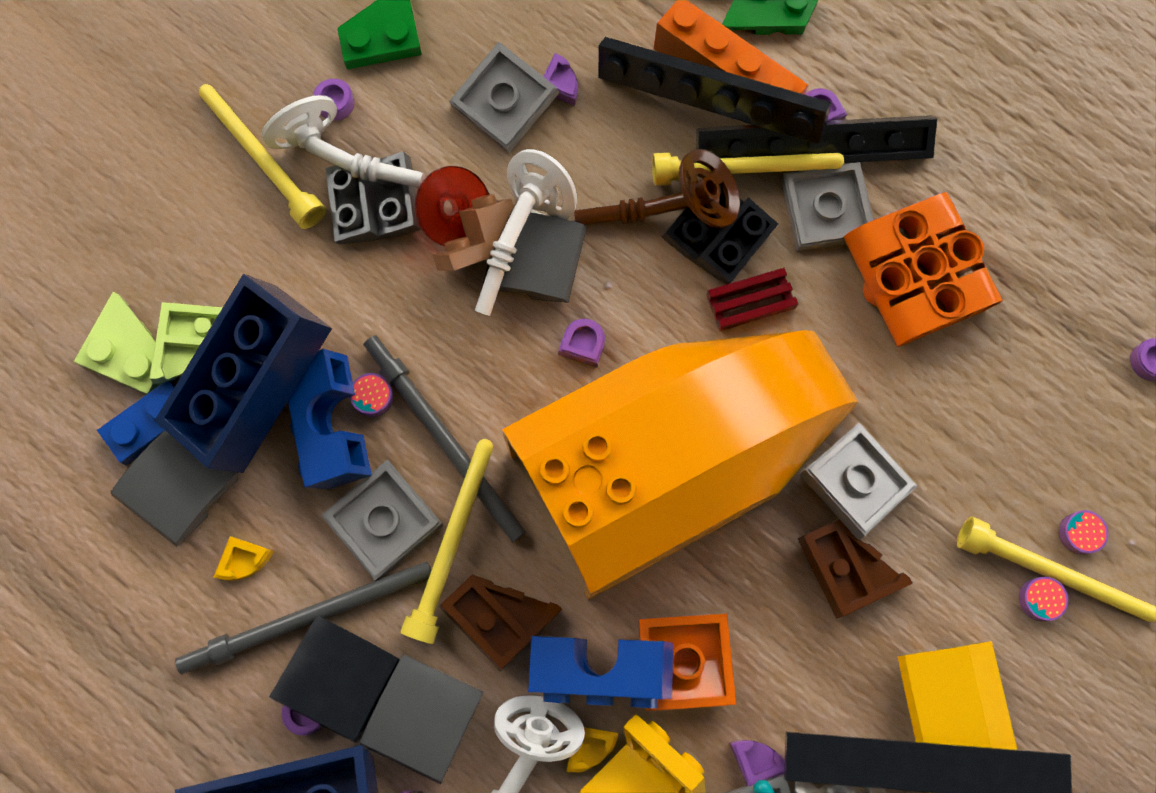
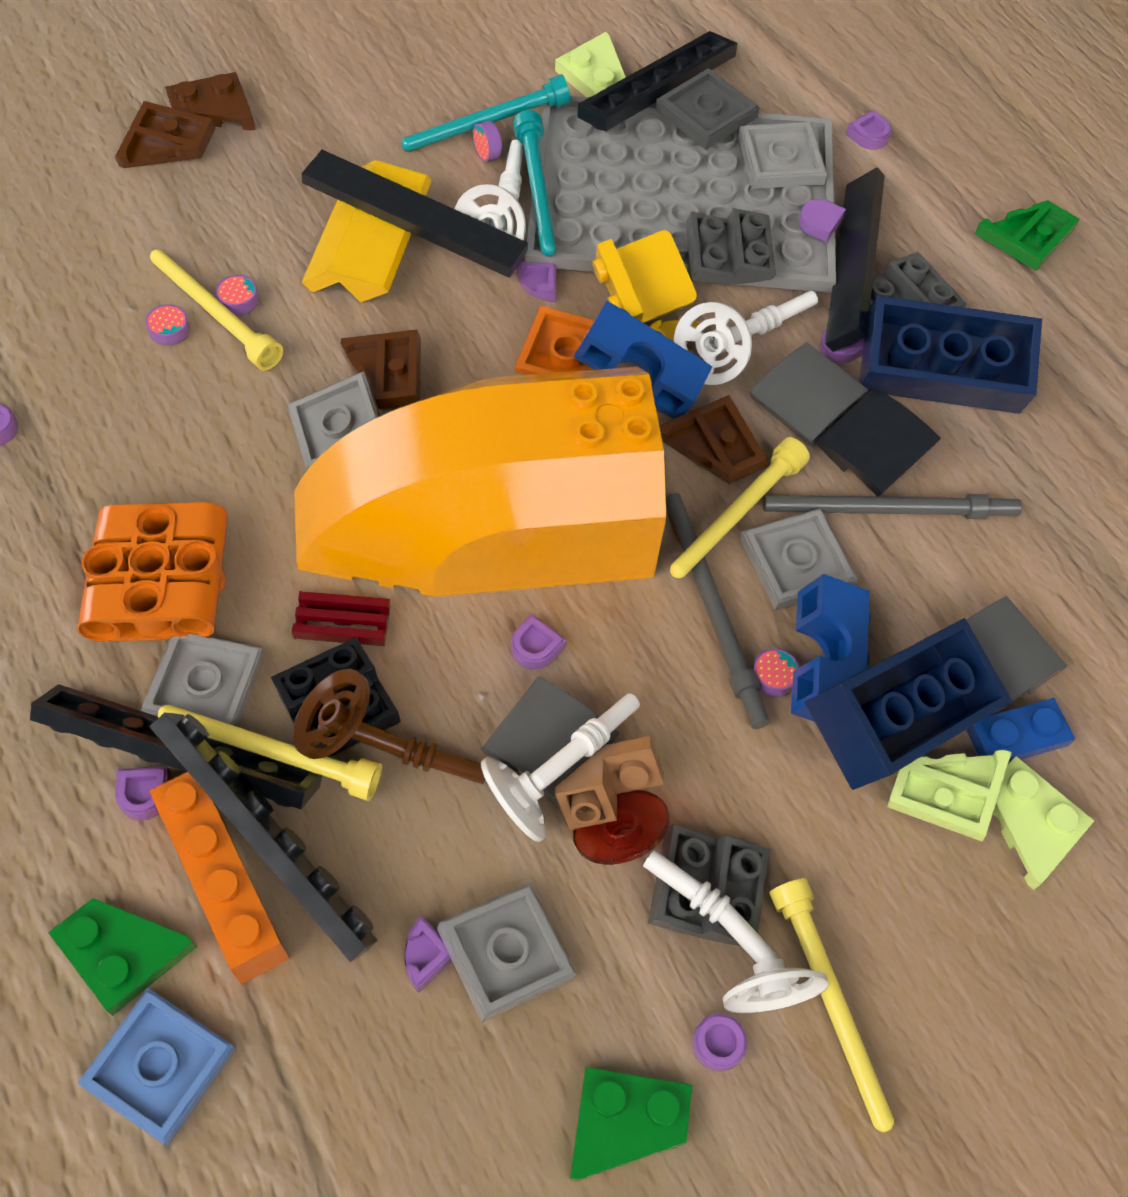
camera: 160 degrees left, 15 degrees down
yellow tile [213,536,274,581] -> none

